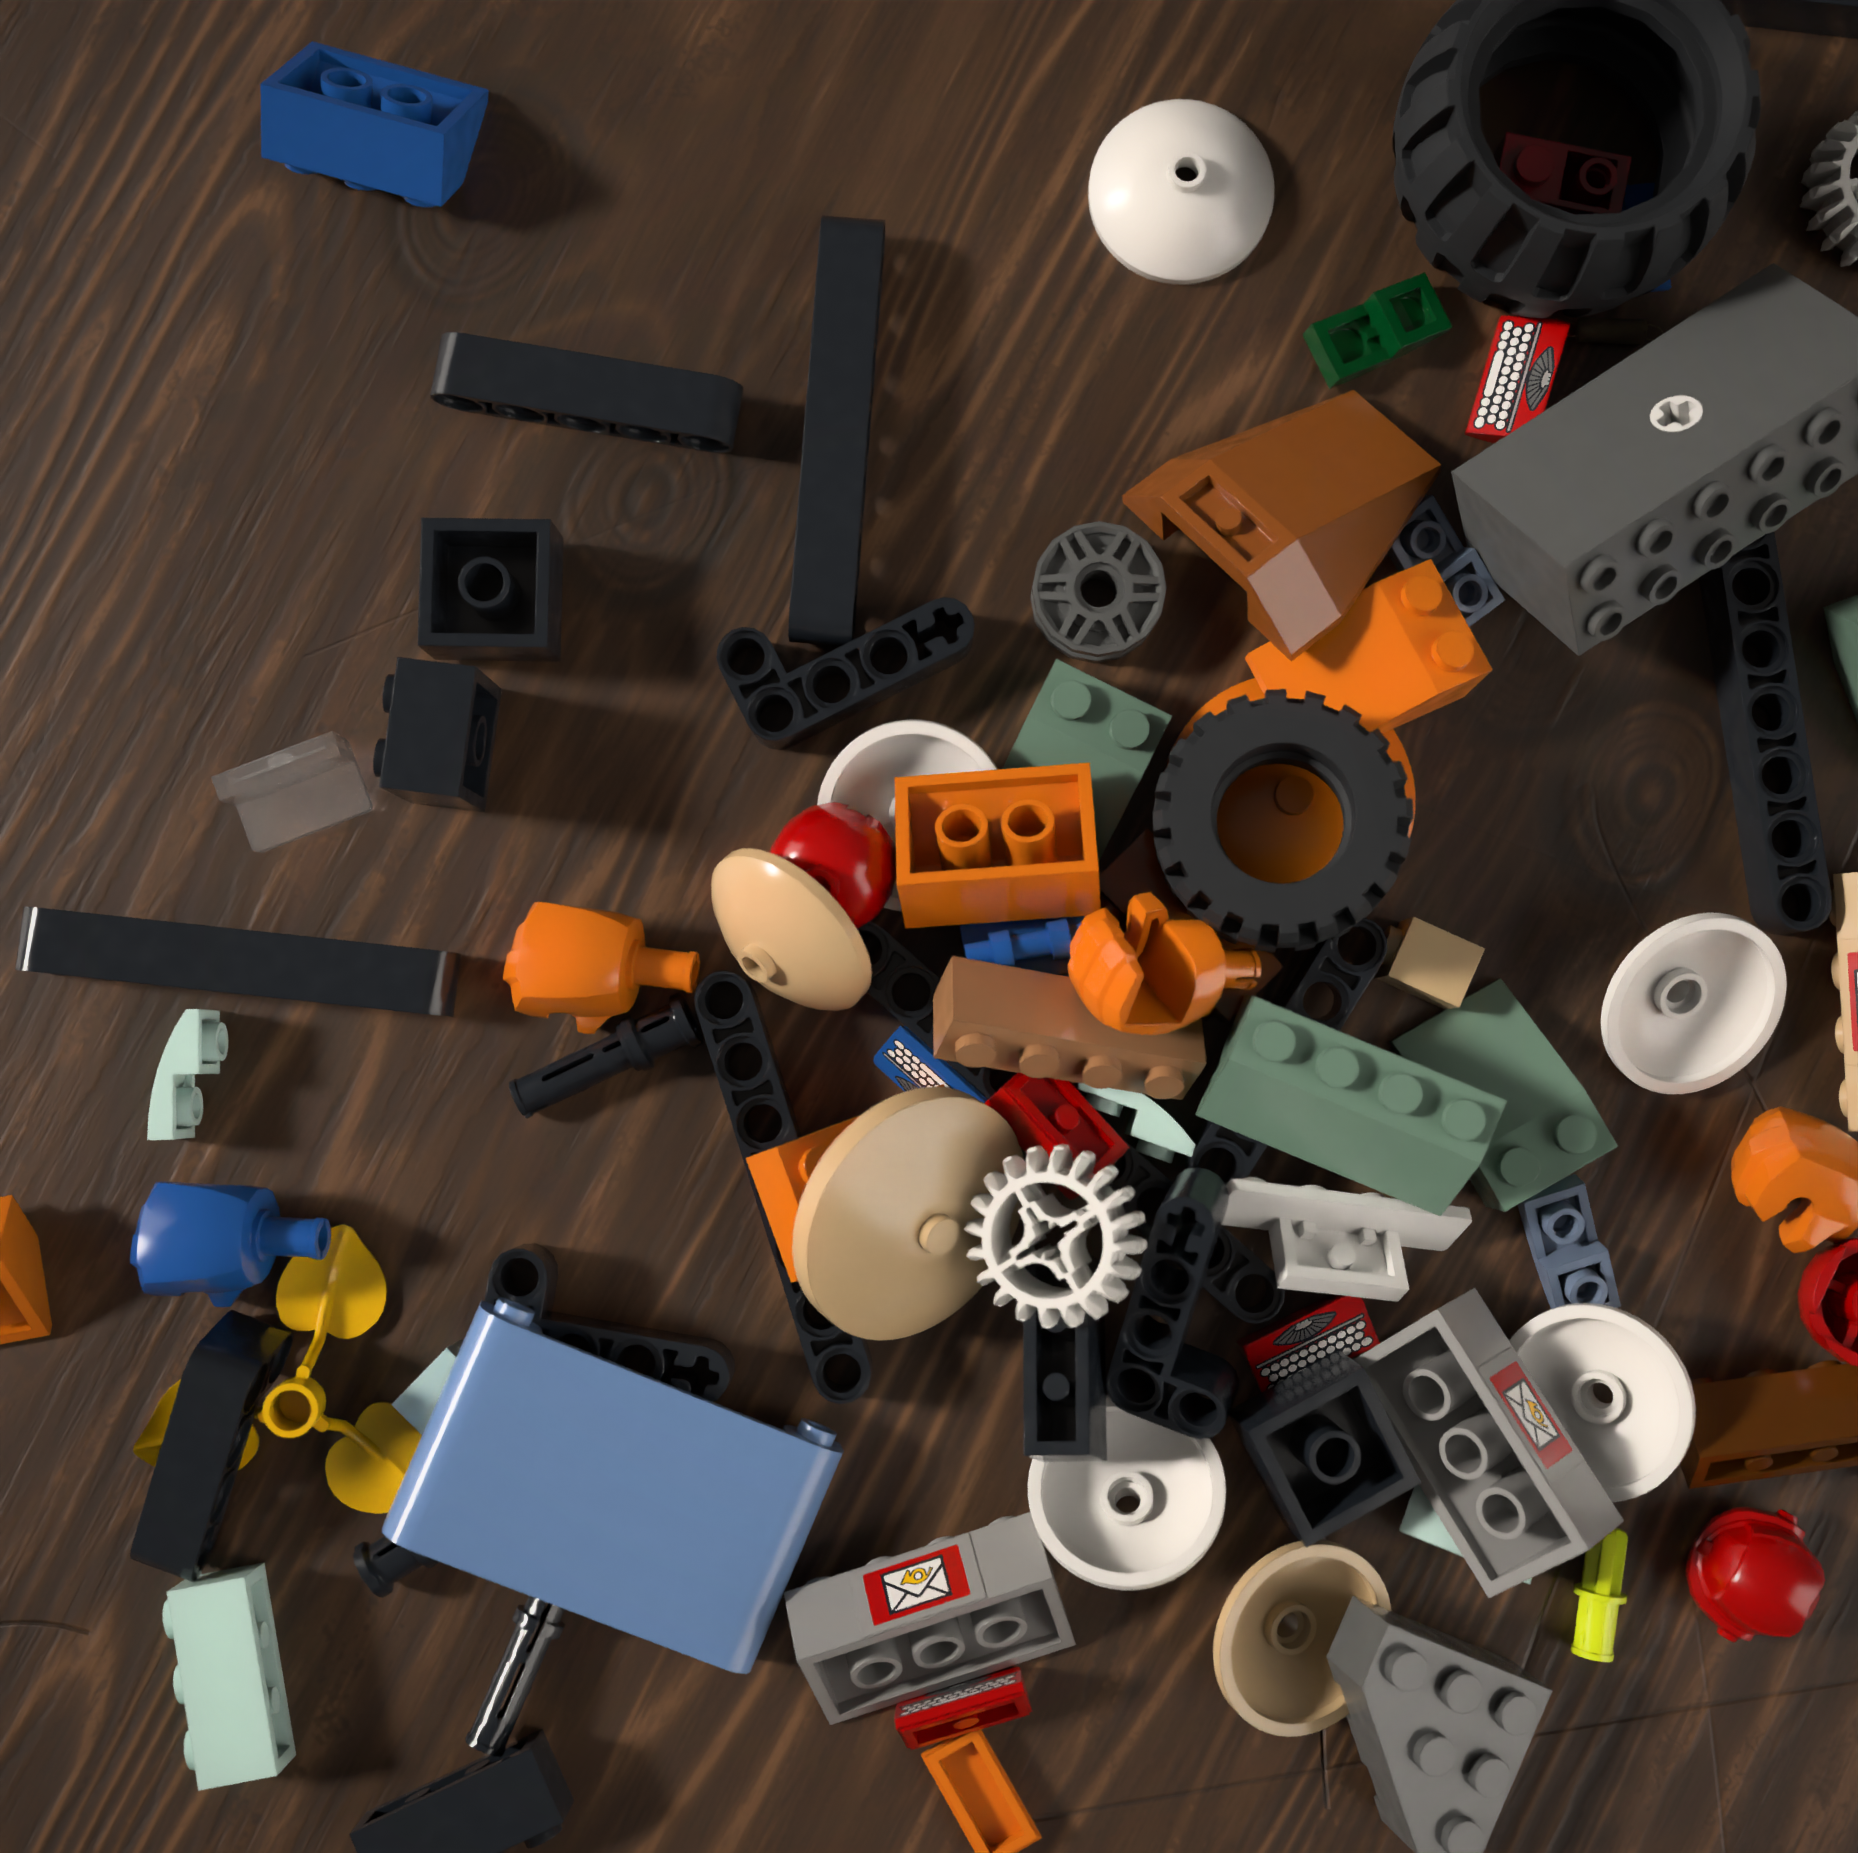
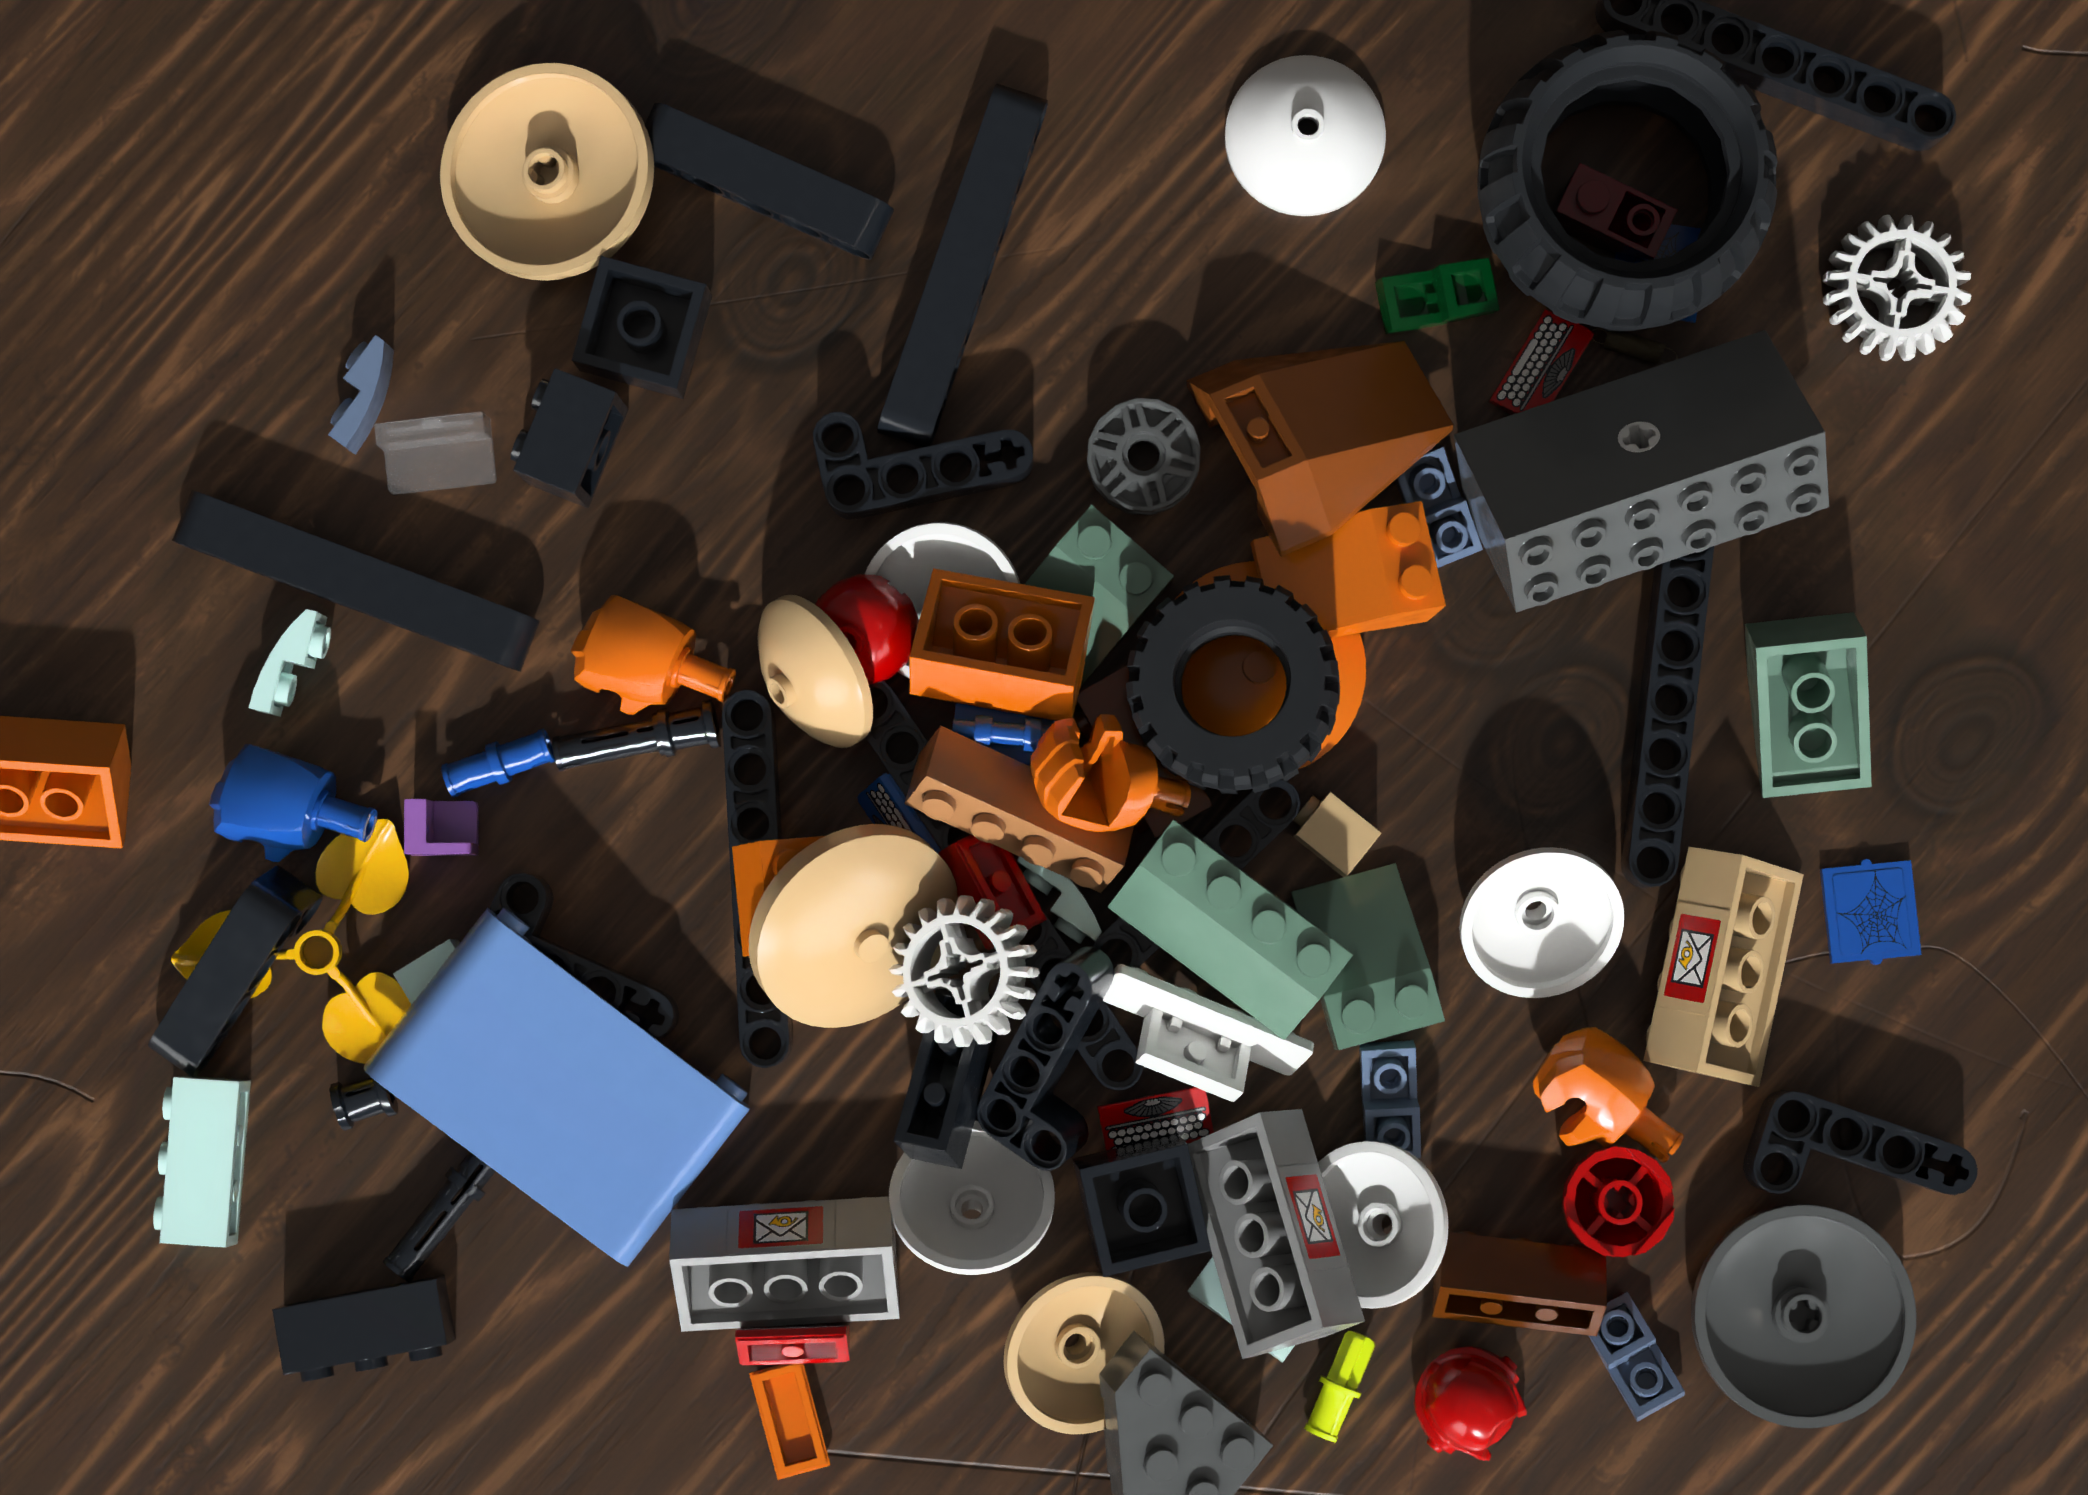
camera: 15 degrees right, 0 degrees up
none -> sand blue slope [328,335,394,455]
none -> medium lavender panel [404,799,479,856]
none -> tan dish [440,63,654,281]
none -> blue pin [441,728,555,798]

